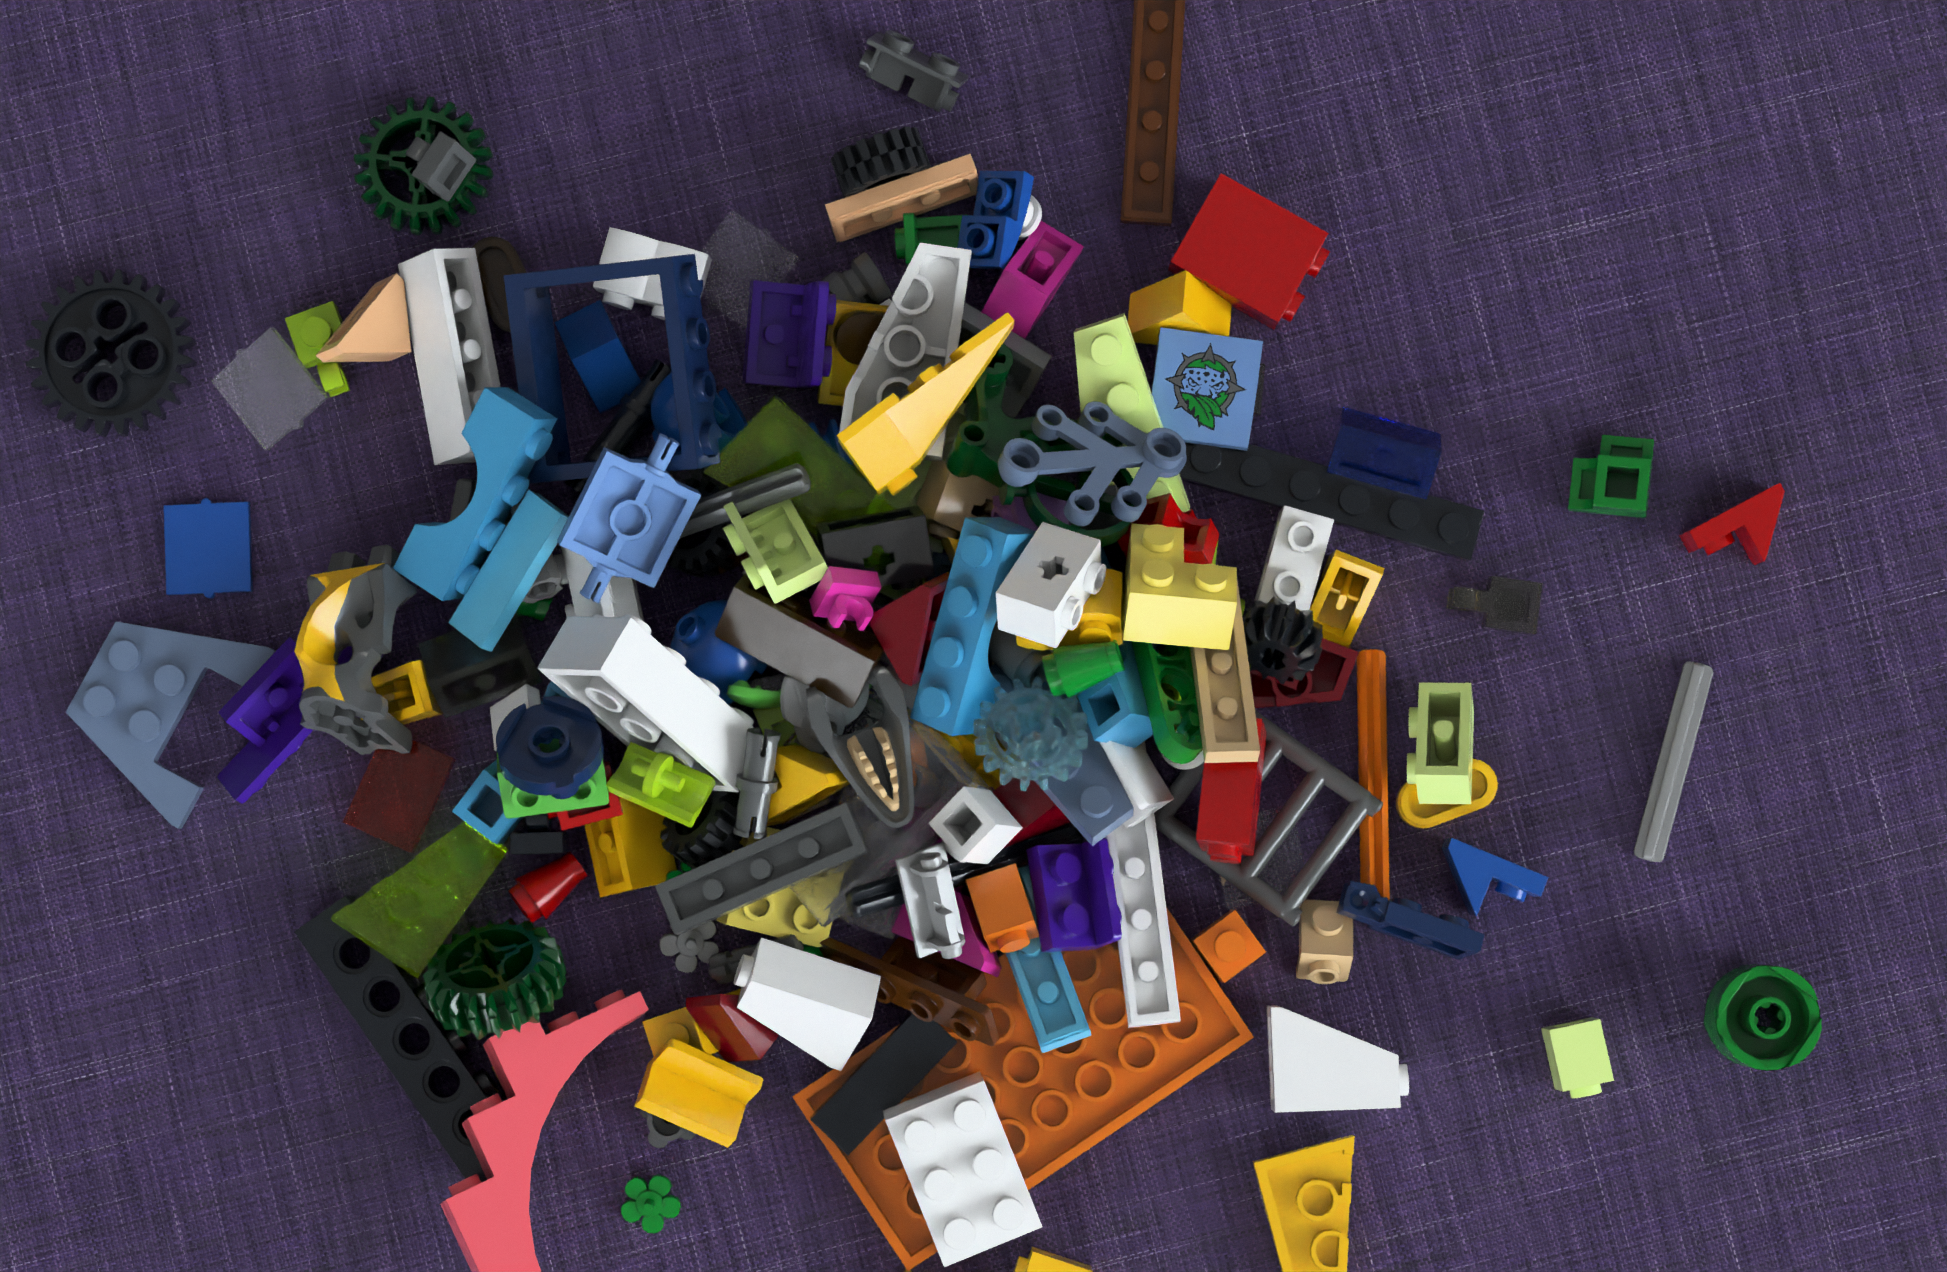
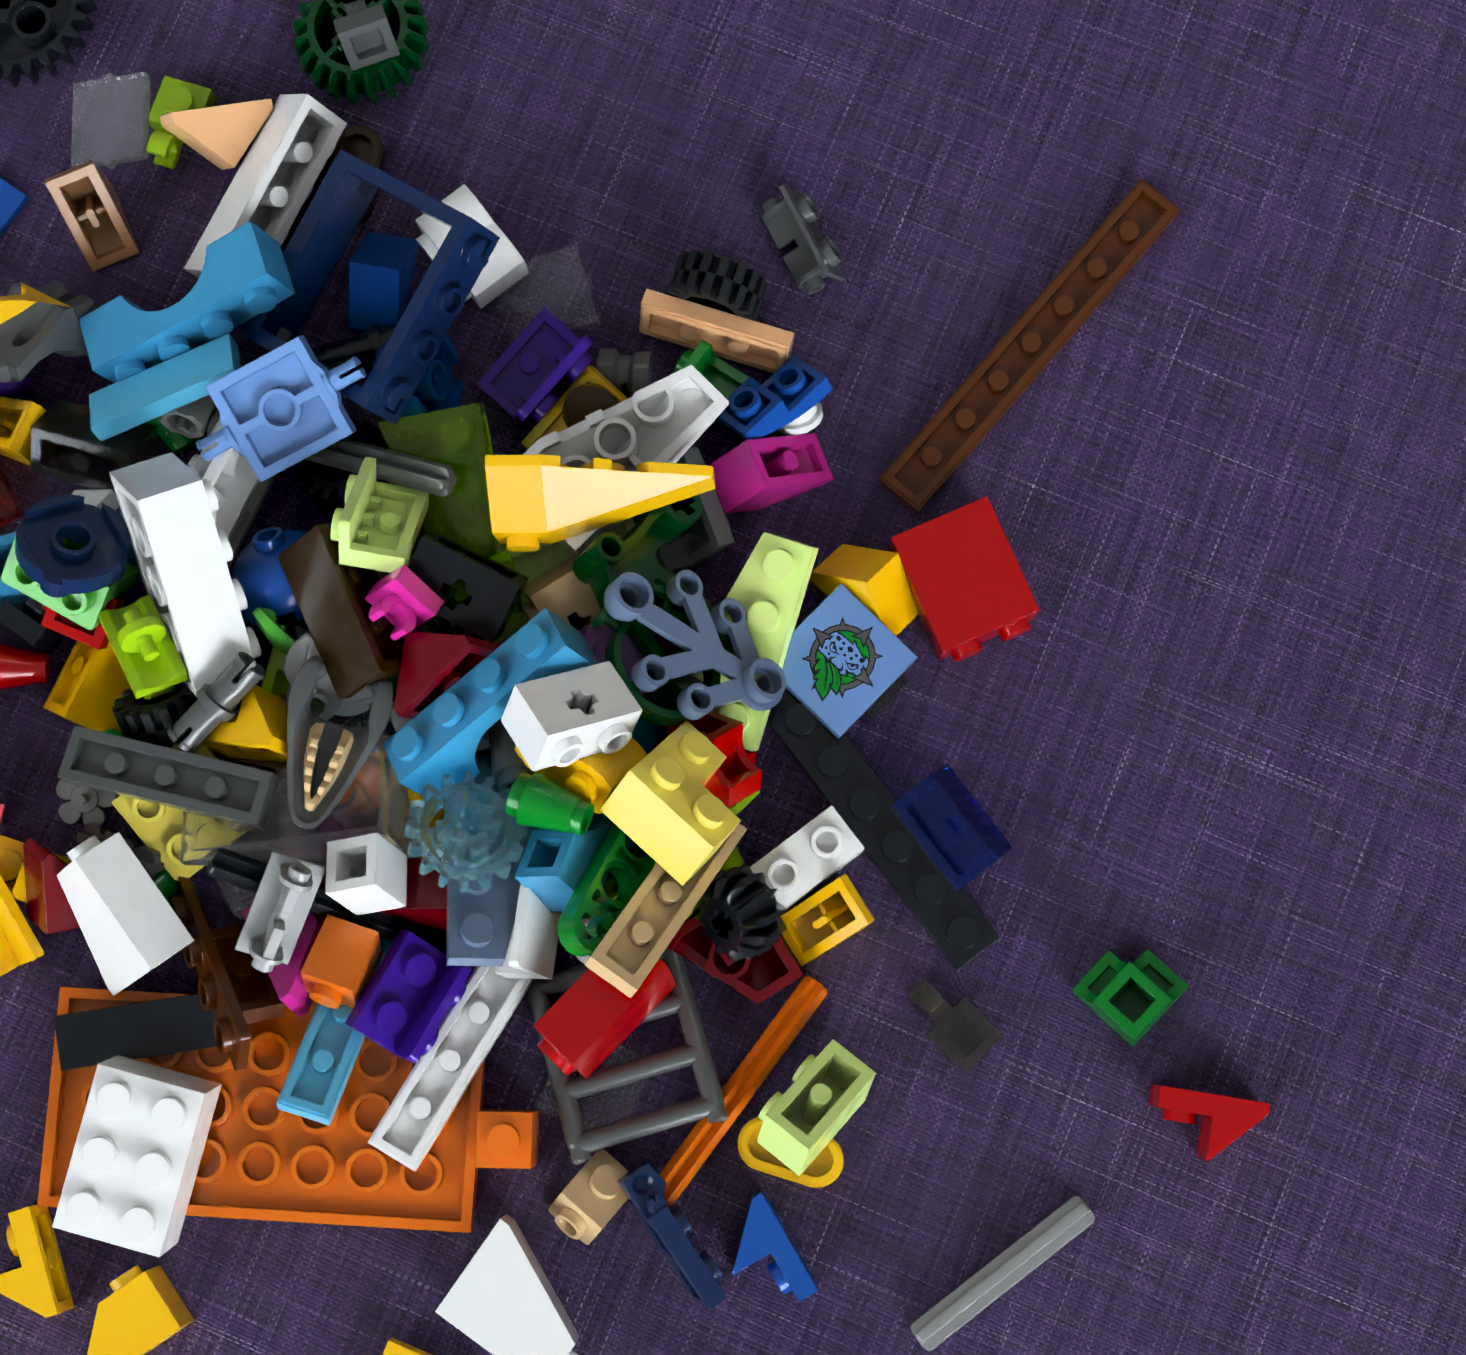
camera: 45 degrees right, 5 degrees down
none -> medium nougat slope [45,160,139,272]

